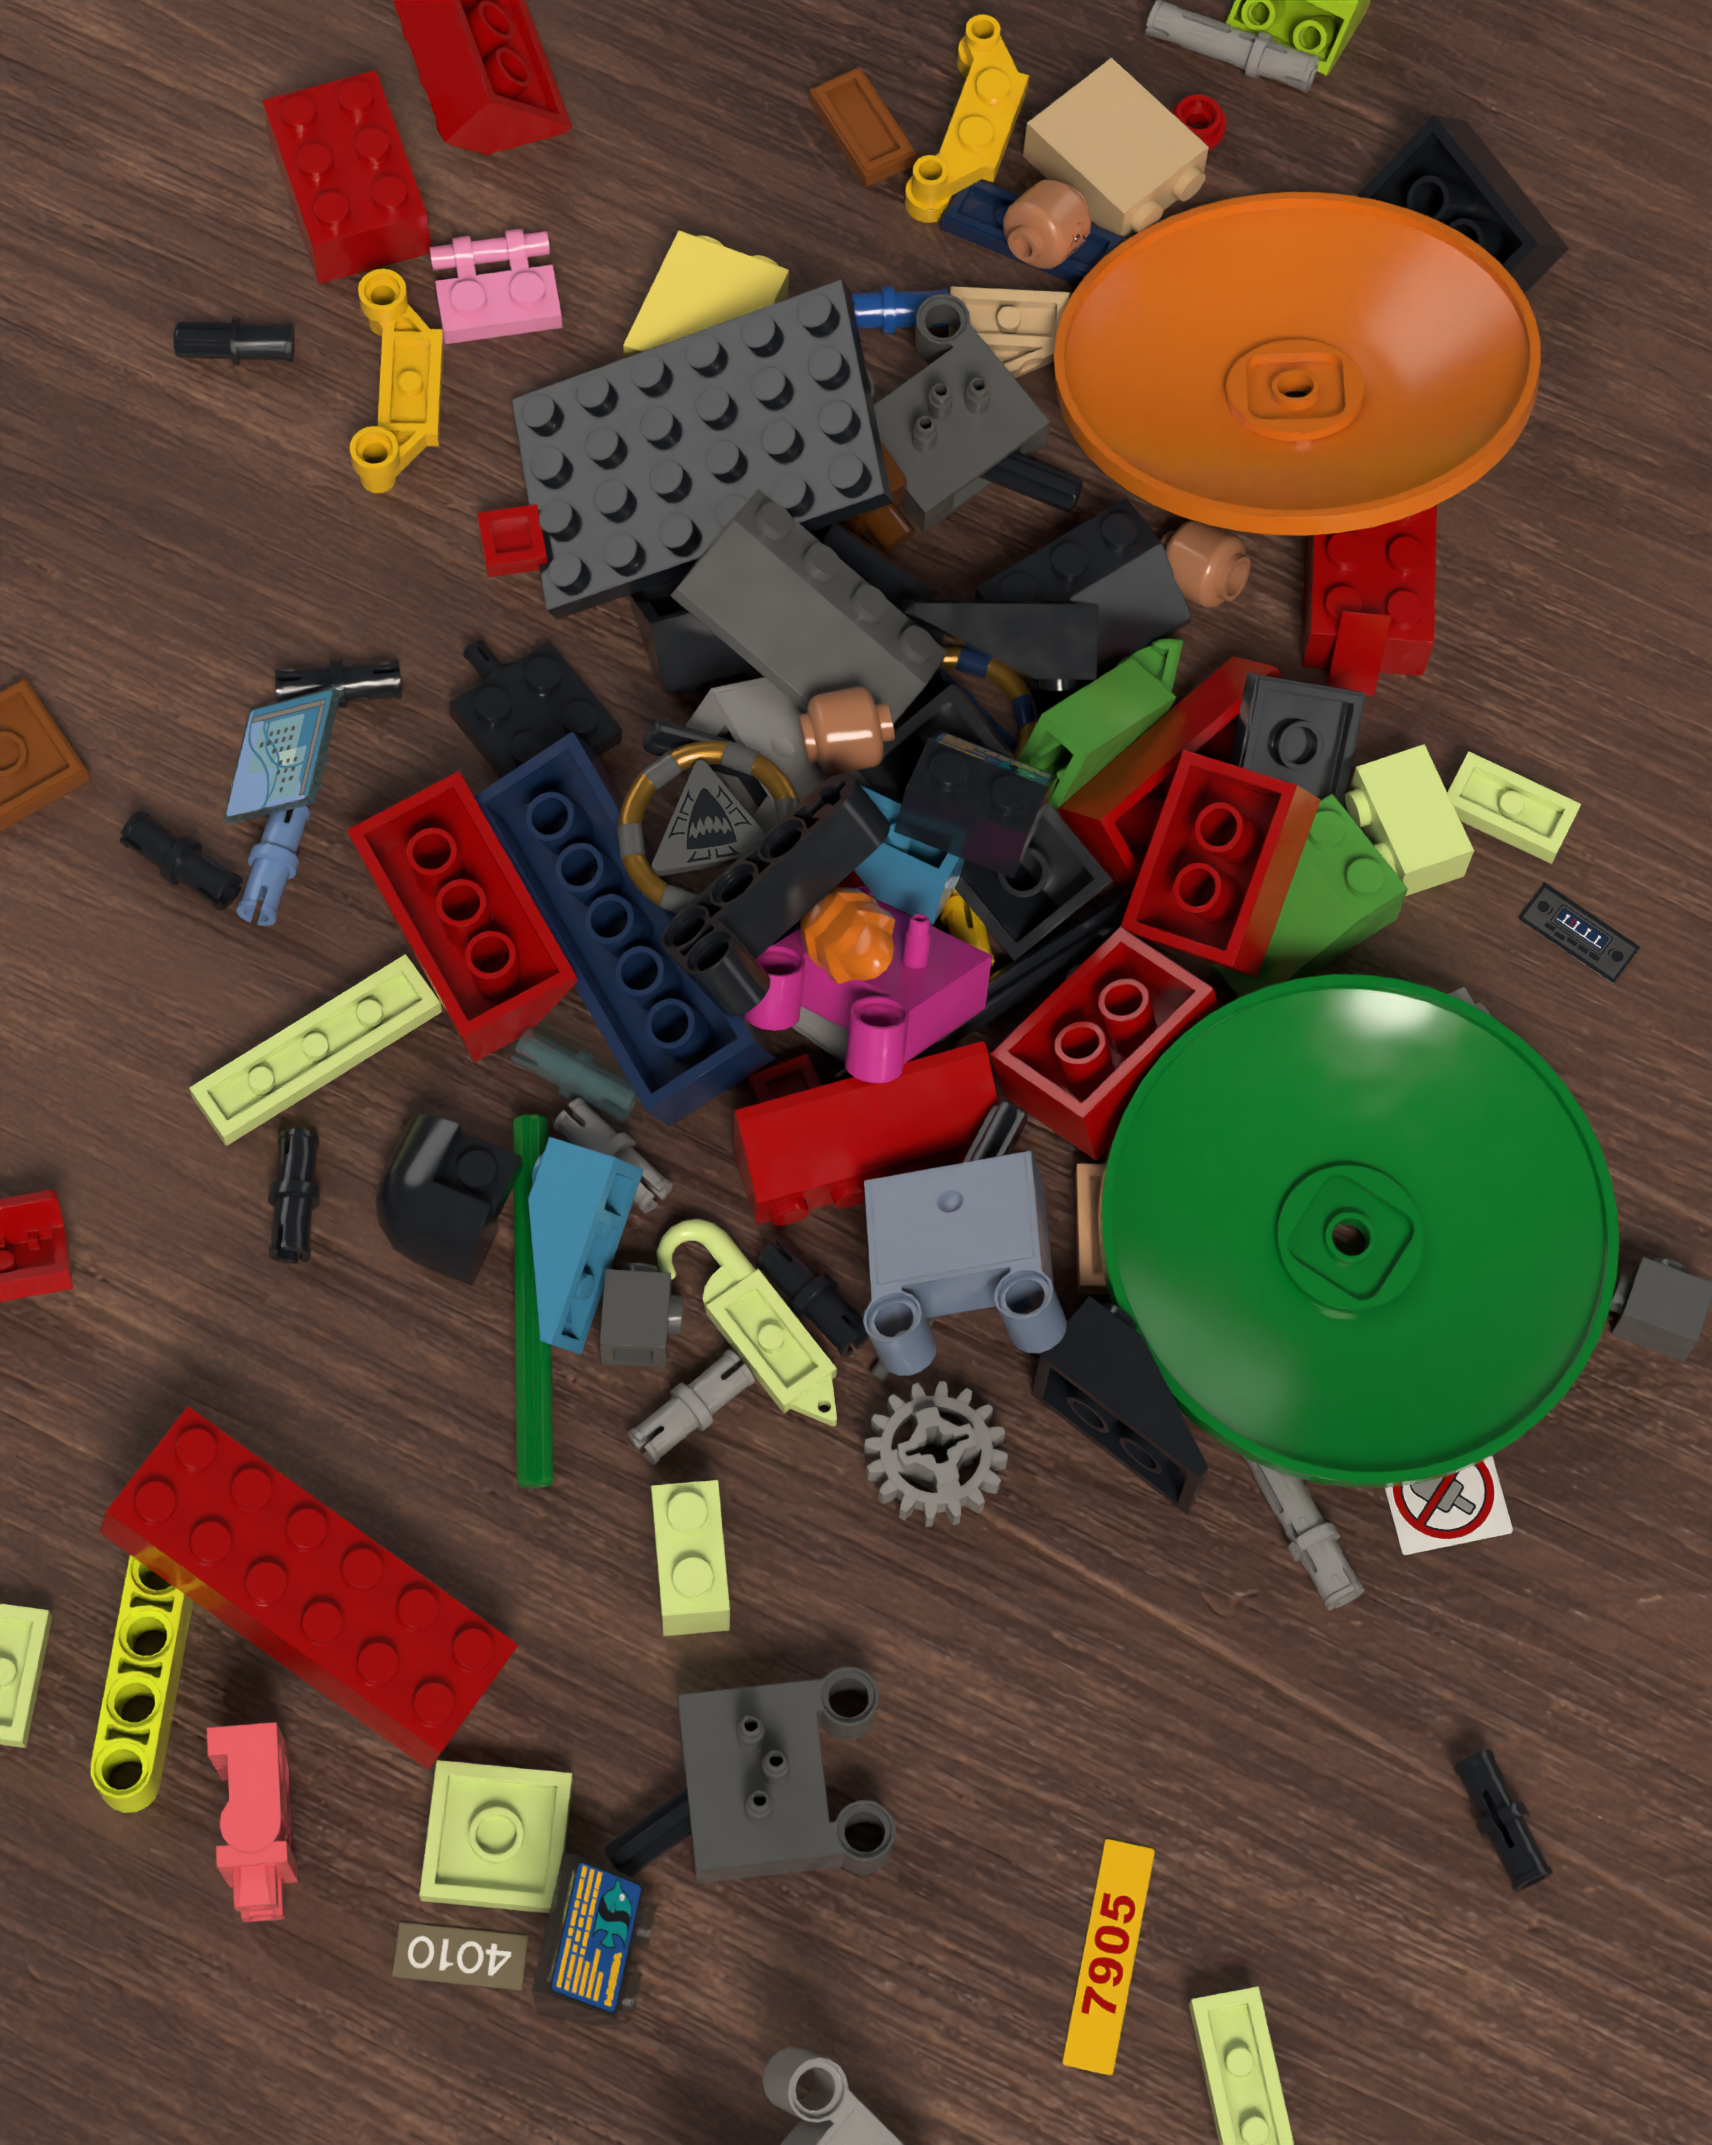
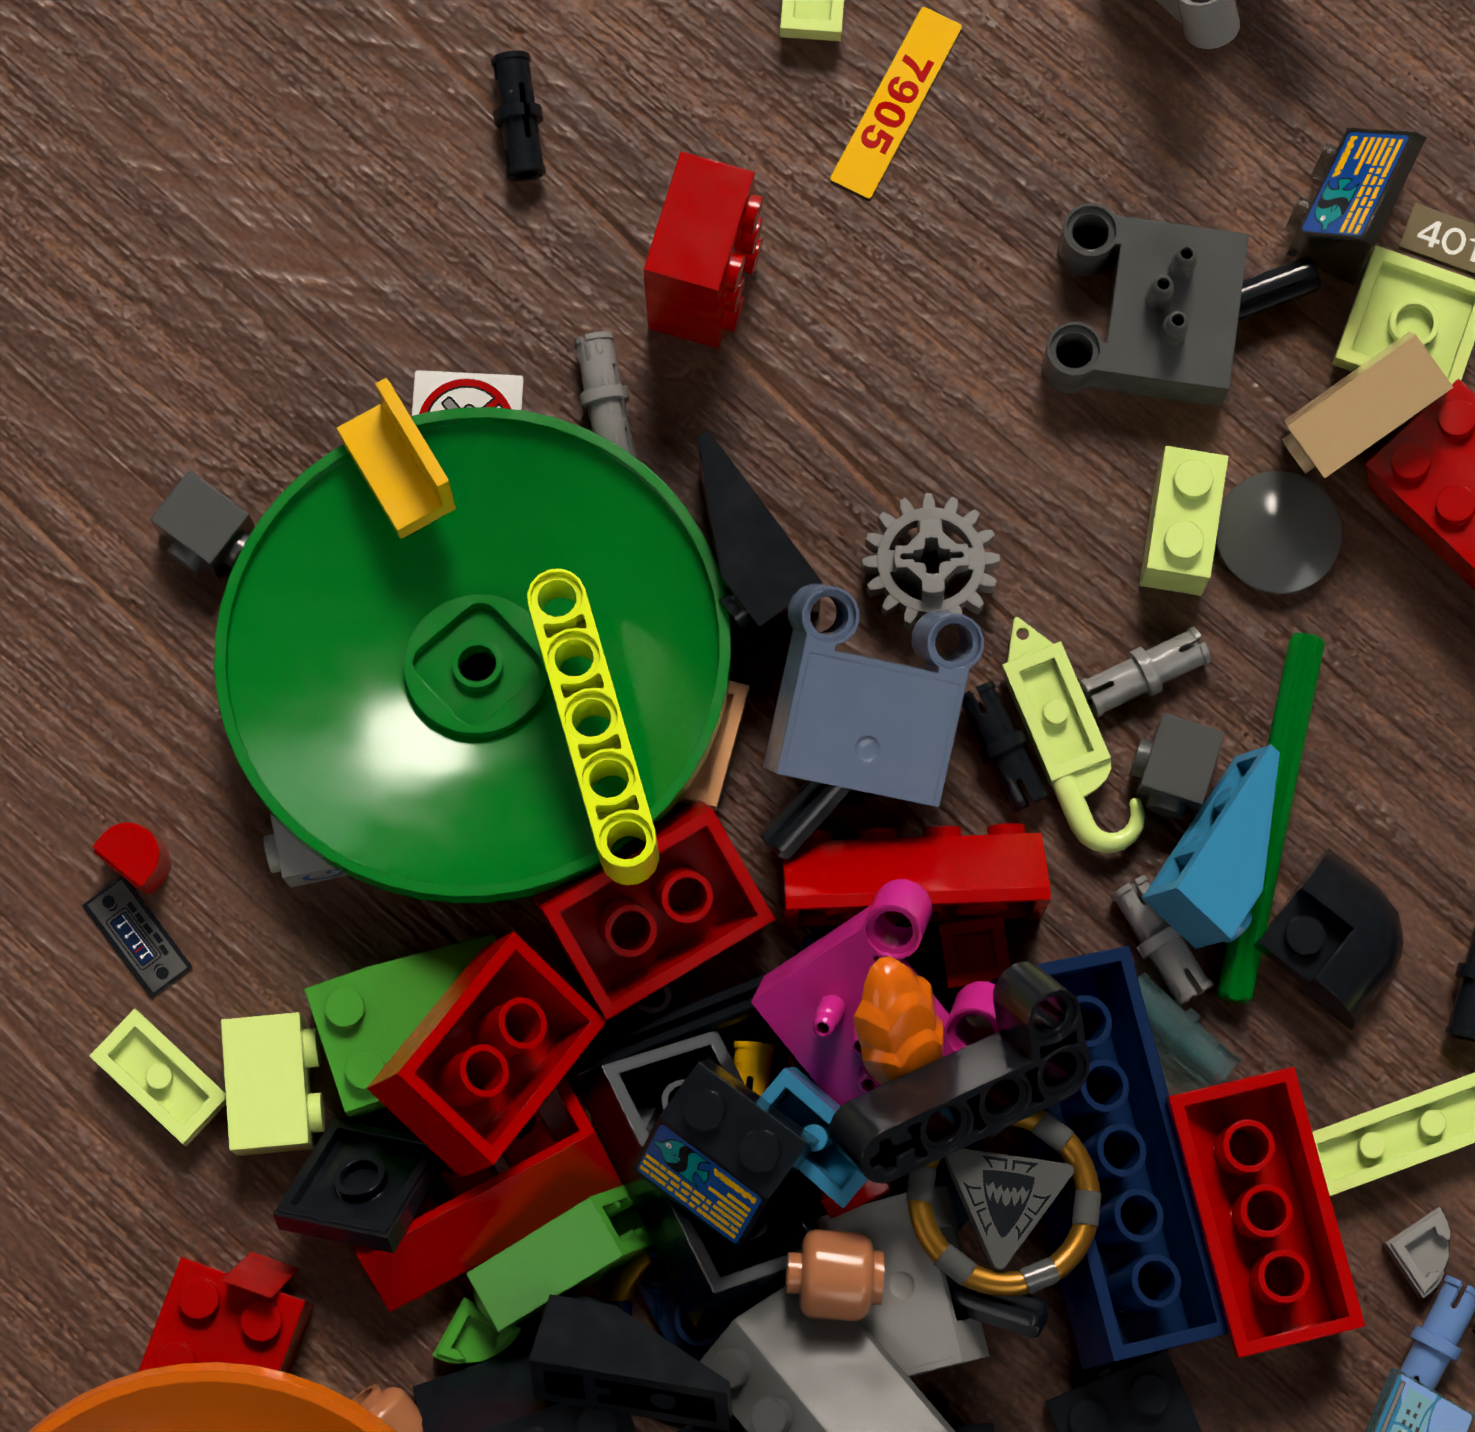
camera: 160 degrees left, 10 degrees up
none -> red brick [92,822,171,895]
none -> yellow panel [336,378,456,540]
none -> neon yellow beam [527,569,659,885]
none -> red brick [643,151,764,349]
none -> dark grey dish [1216,471,1342,594]
none -> tan brick [1282,332,1454,479]
none -> light grey tile [1382,1207,1450,1300]

